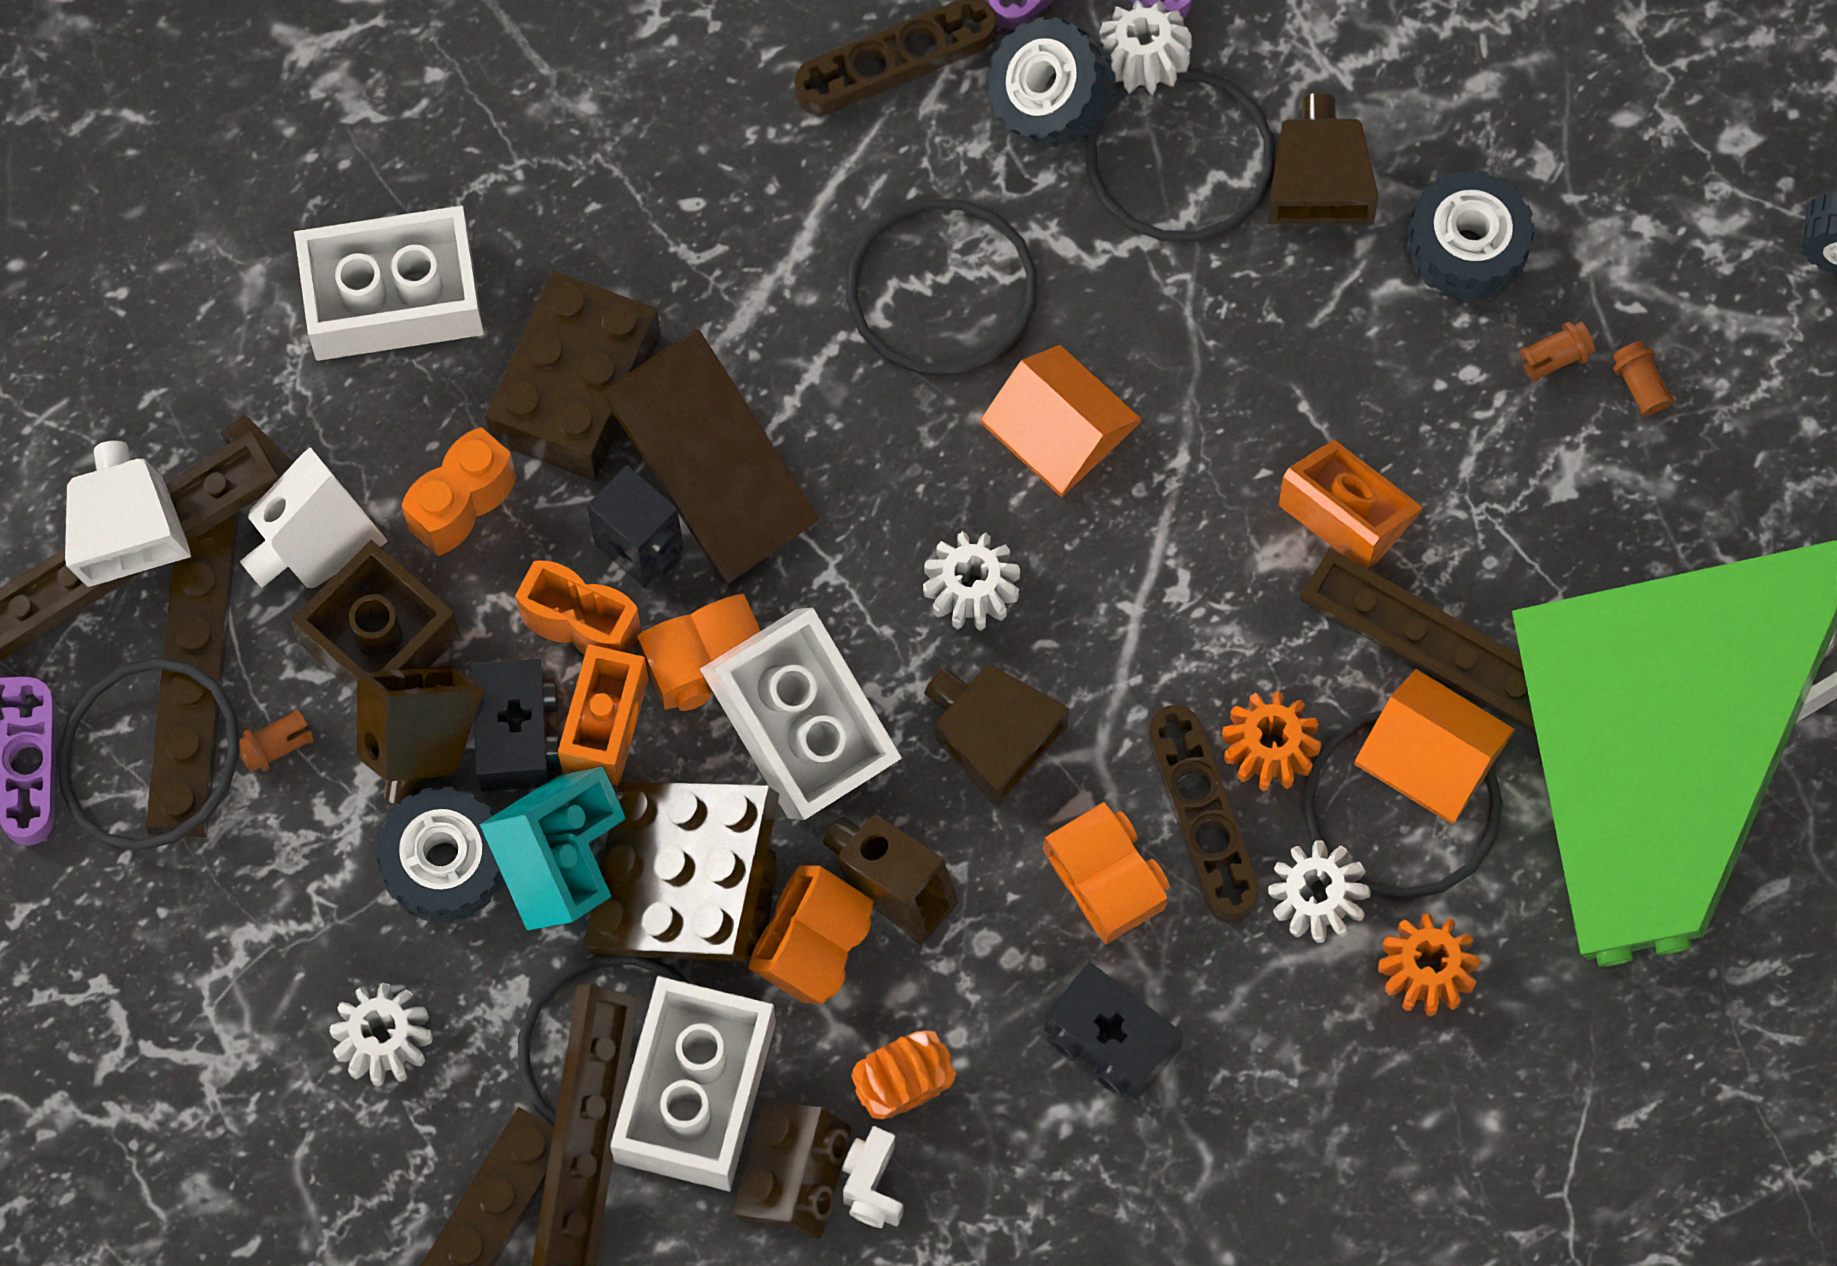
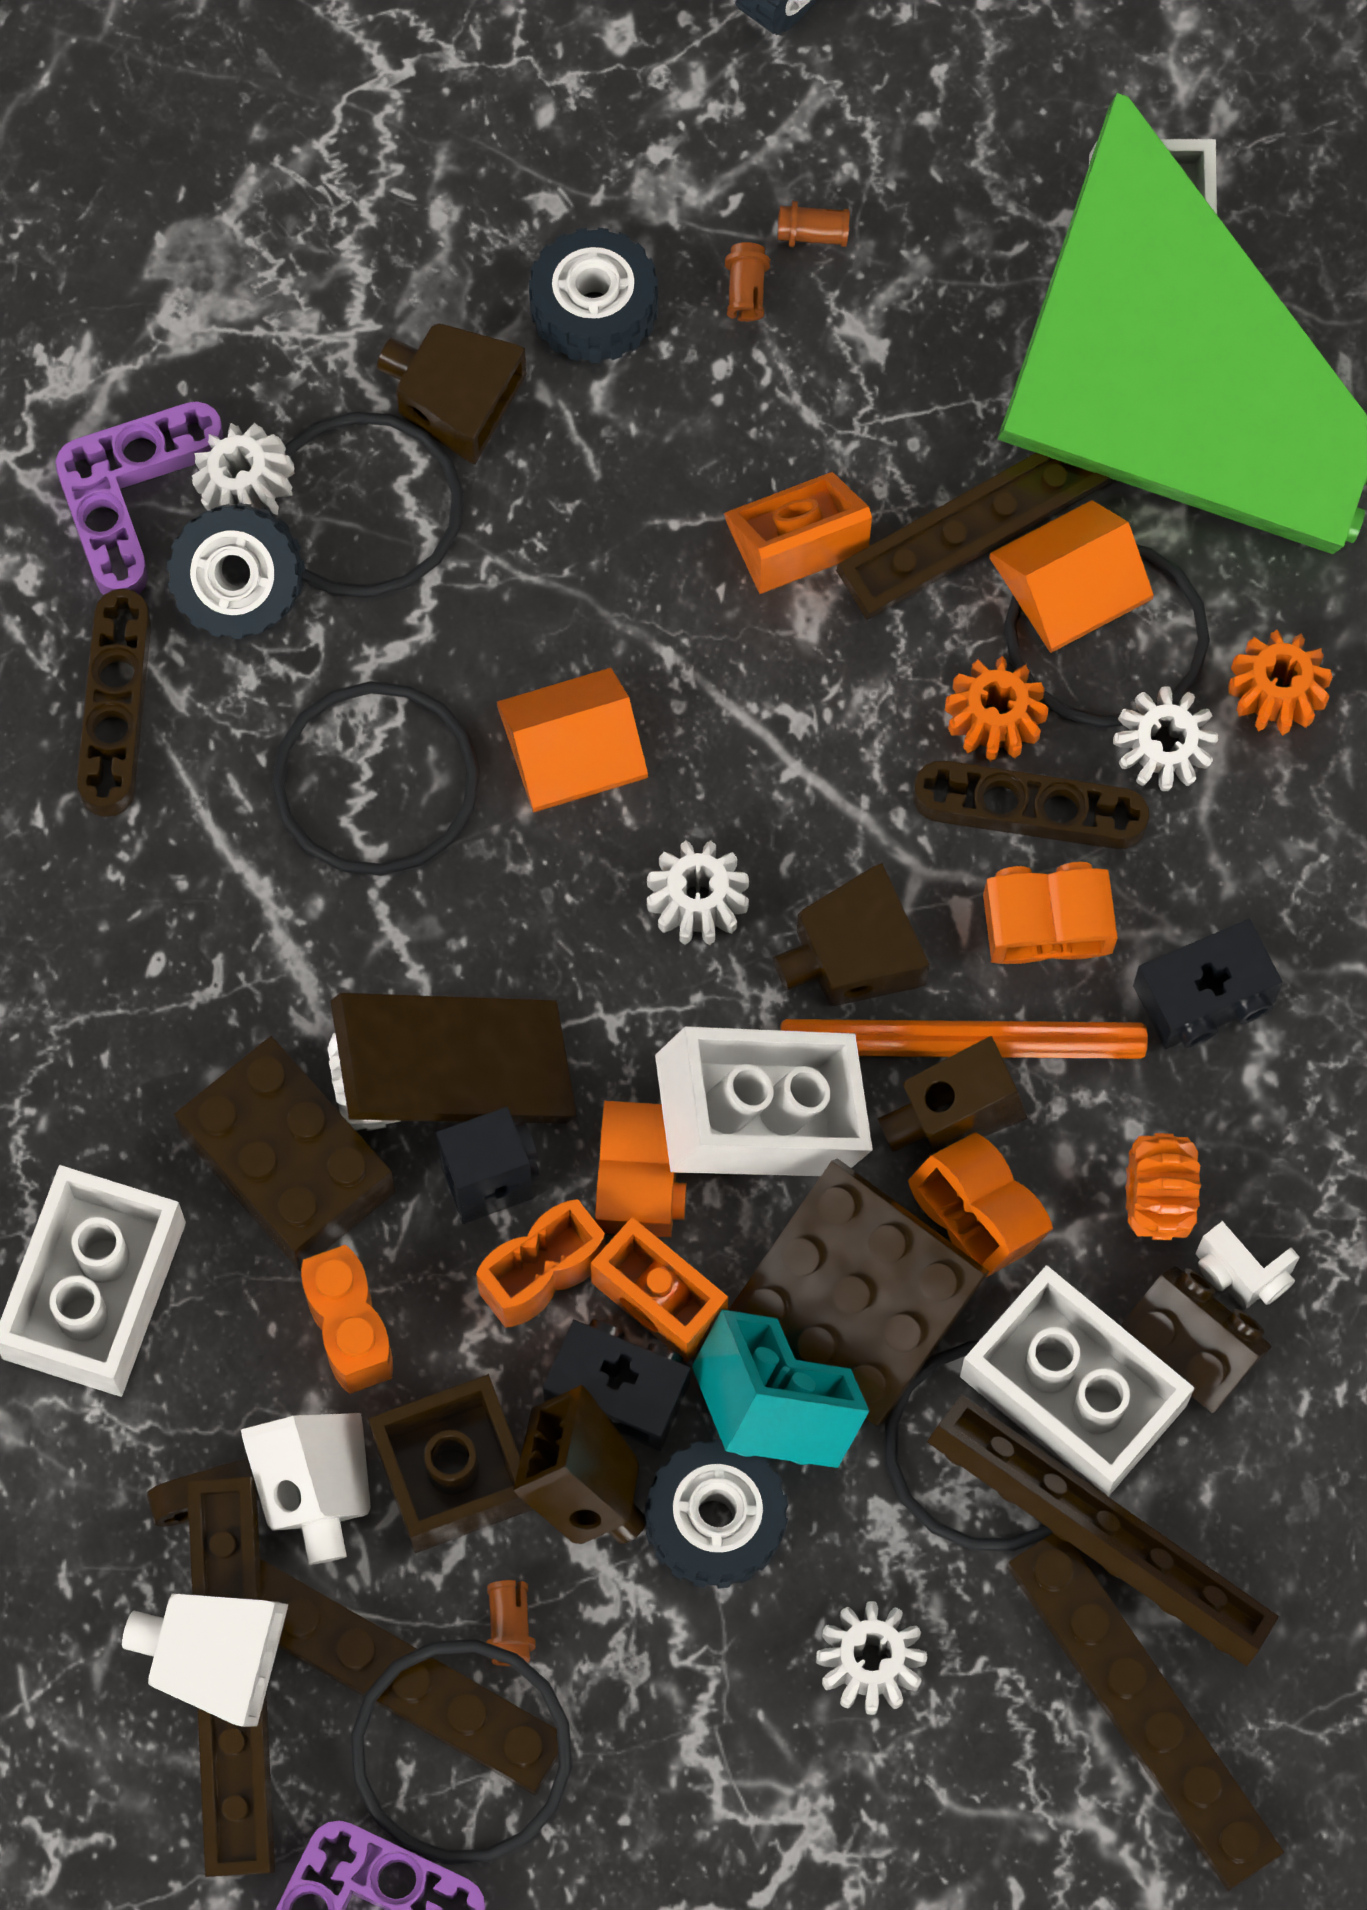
camera: 65 degrees left, 0 degrees up
none -> orange axle [780,1019,1148,1059]

